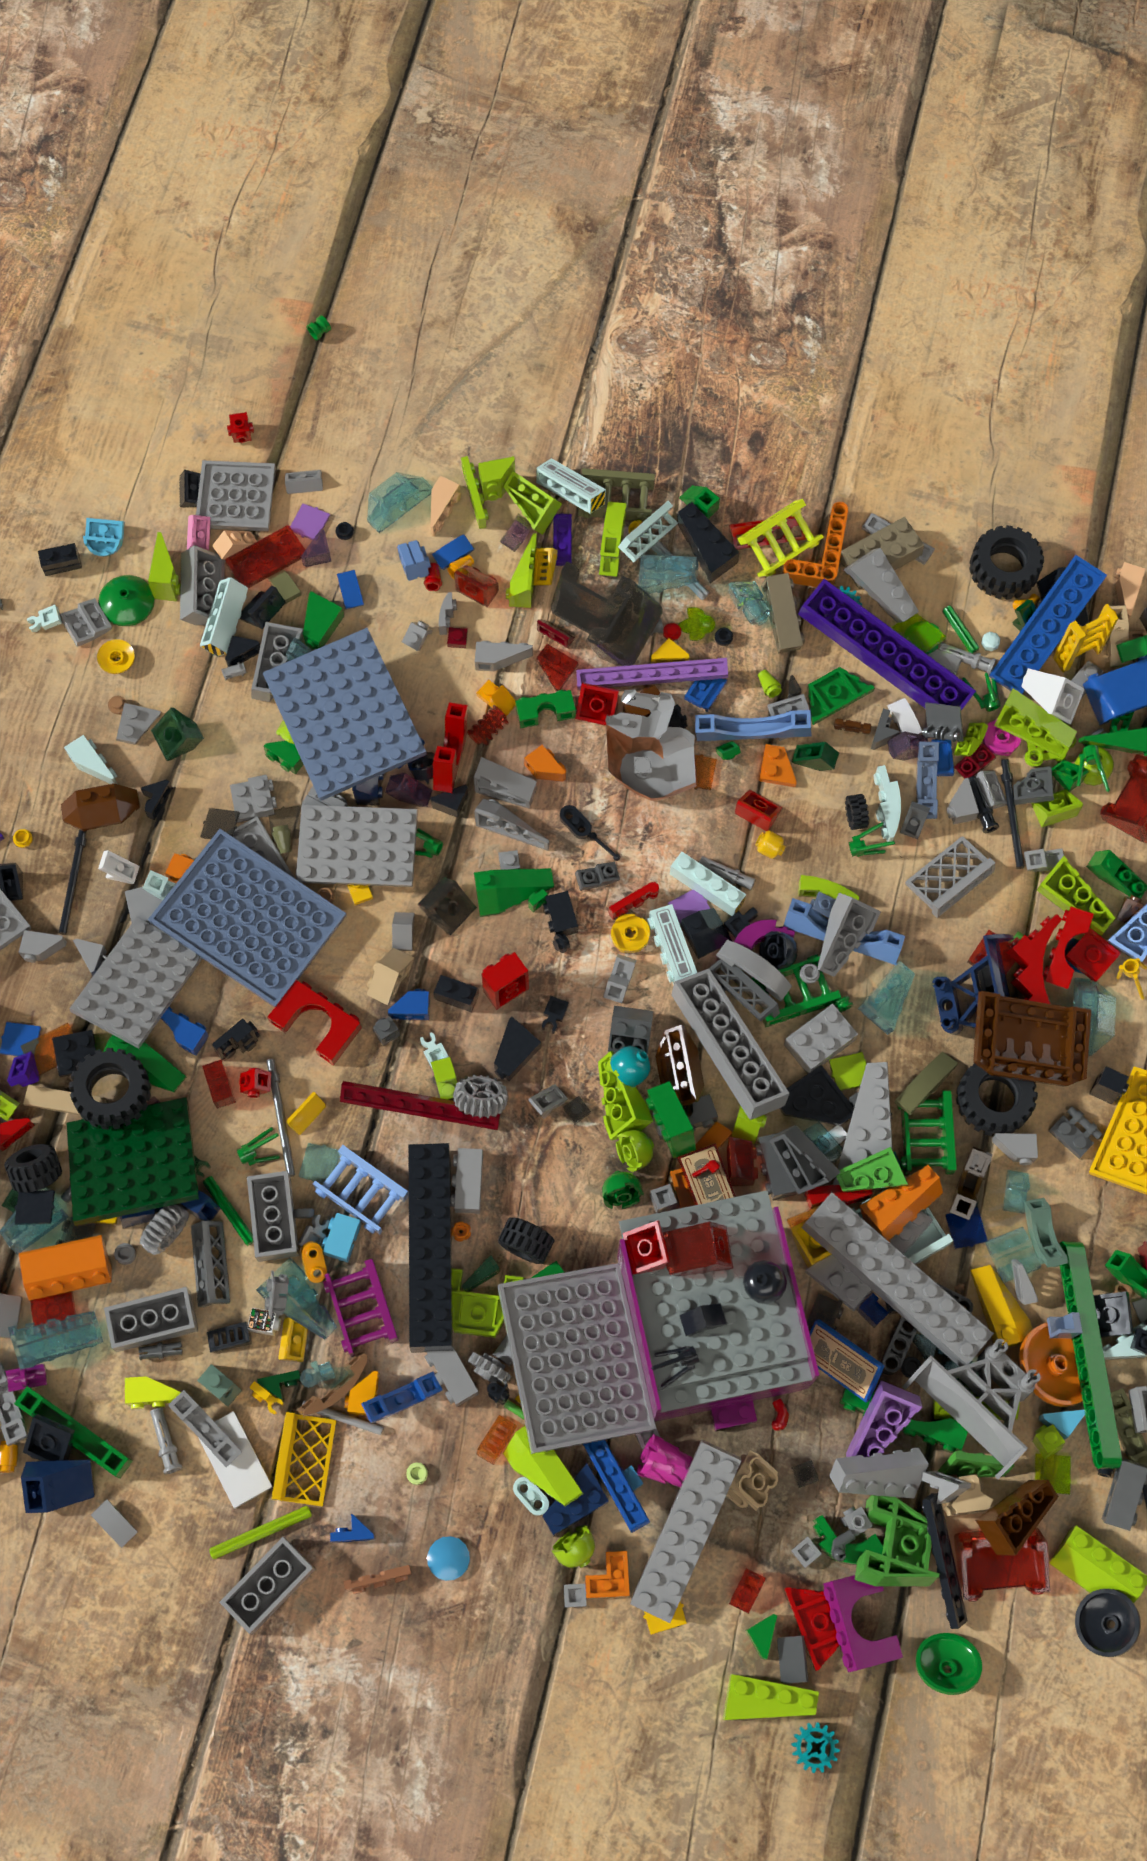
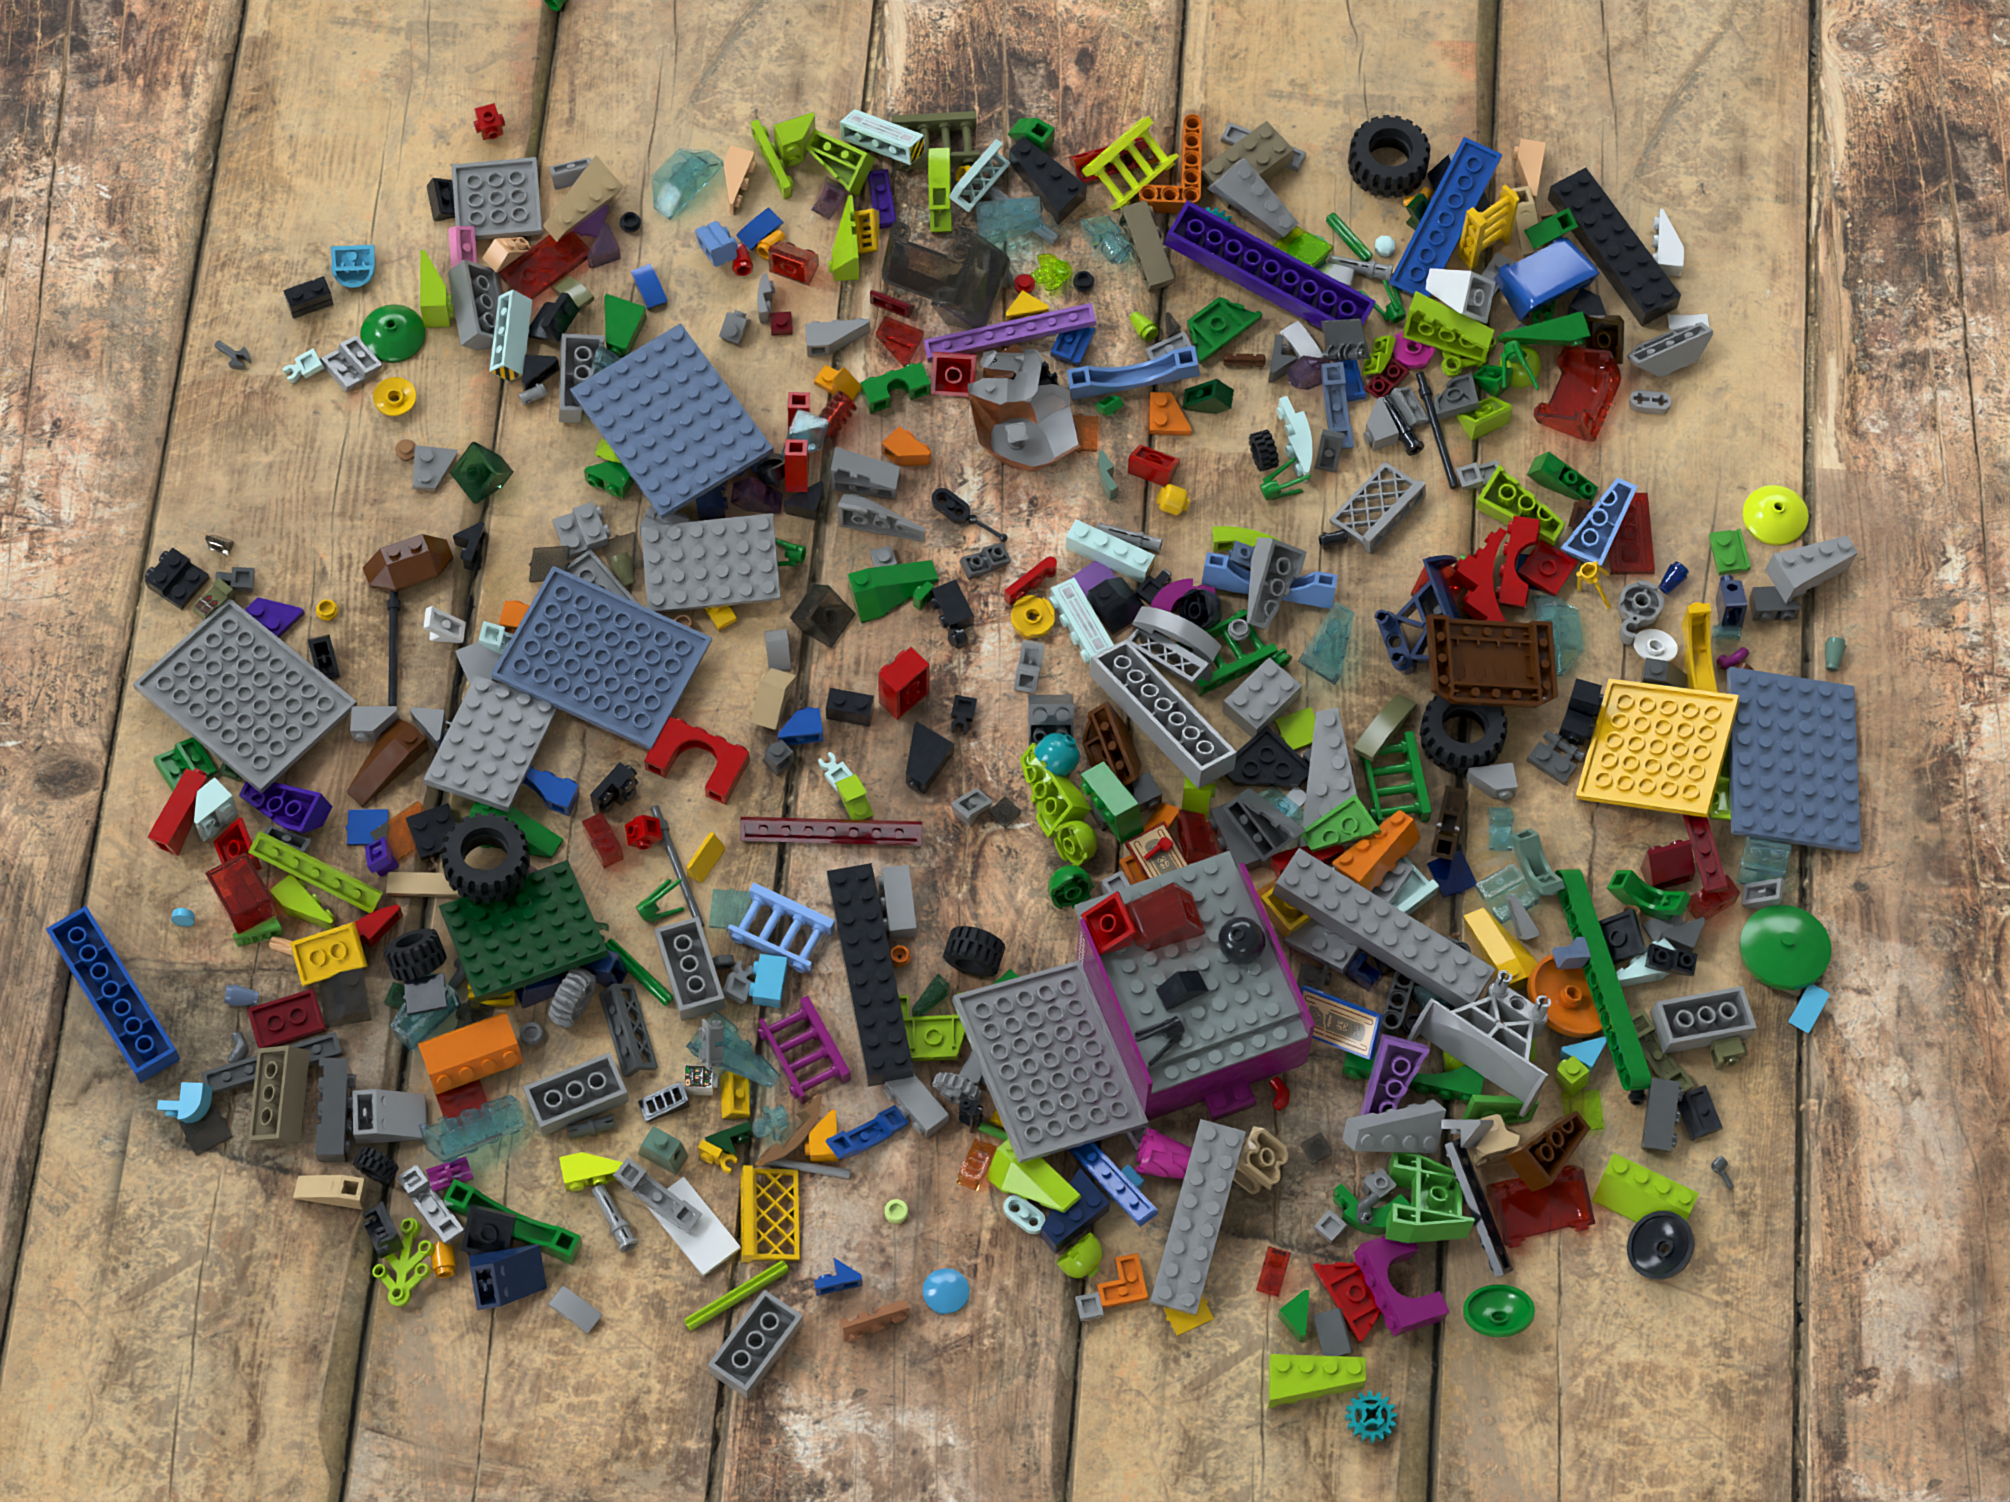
camera: 10 degrees left, 5 degrees down
light aqua slope [64,735,117,784] -> none
light orange plate [301,1241,327,1283] -> none
light grey gear [453,1075,508,1118] -> none
none -> reddish brown wedge [347,719,429,808]
none -> tan wedge [543,155,624,242]
none -> clear light blue slope [780,409,829,461]
none -> sand green slope [1098,450,1118,501]
none -> black pin [1318,529,1348,549]
none -> black brick [1559,709,1595,746]

